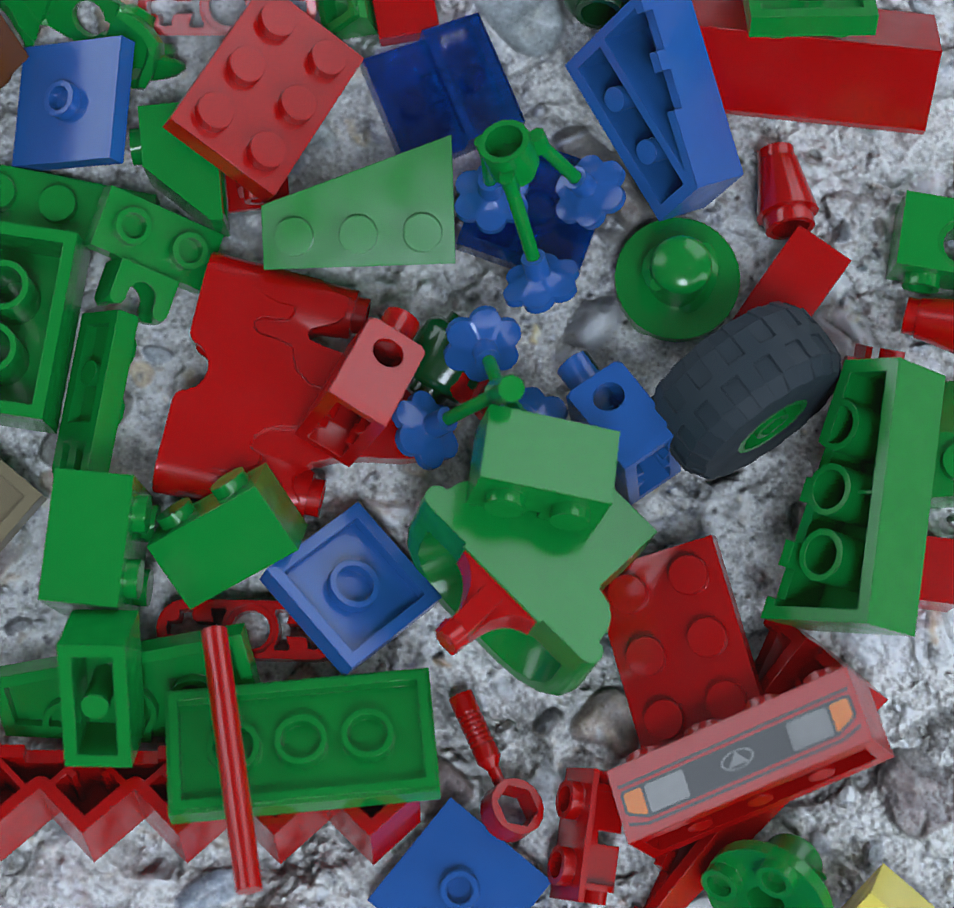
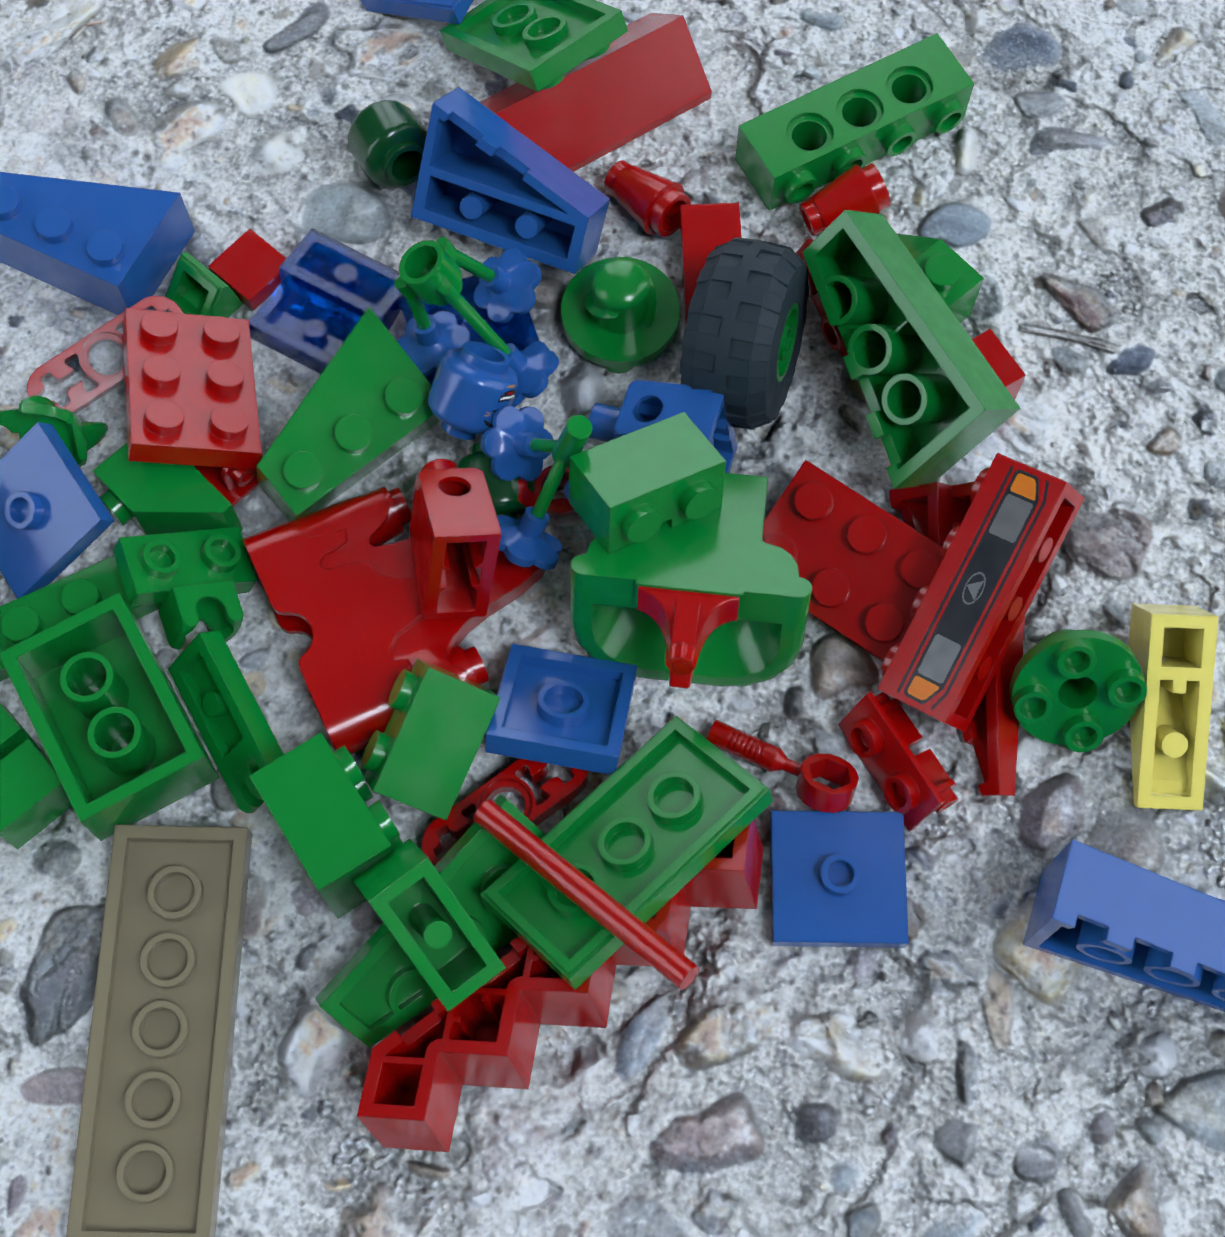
camera: 40 degrees left, 10 degrees down
none -> blue head [428,341,519,440]

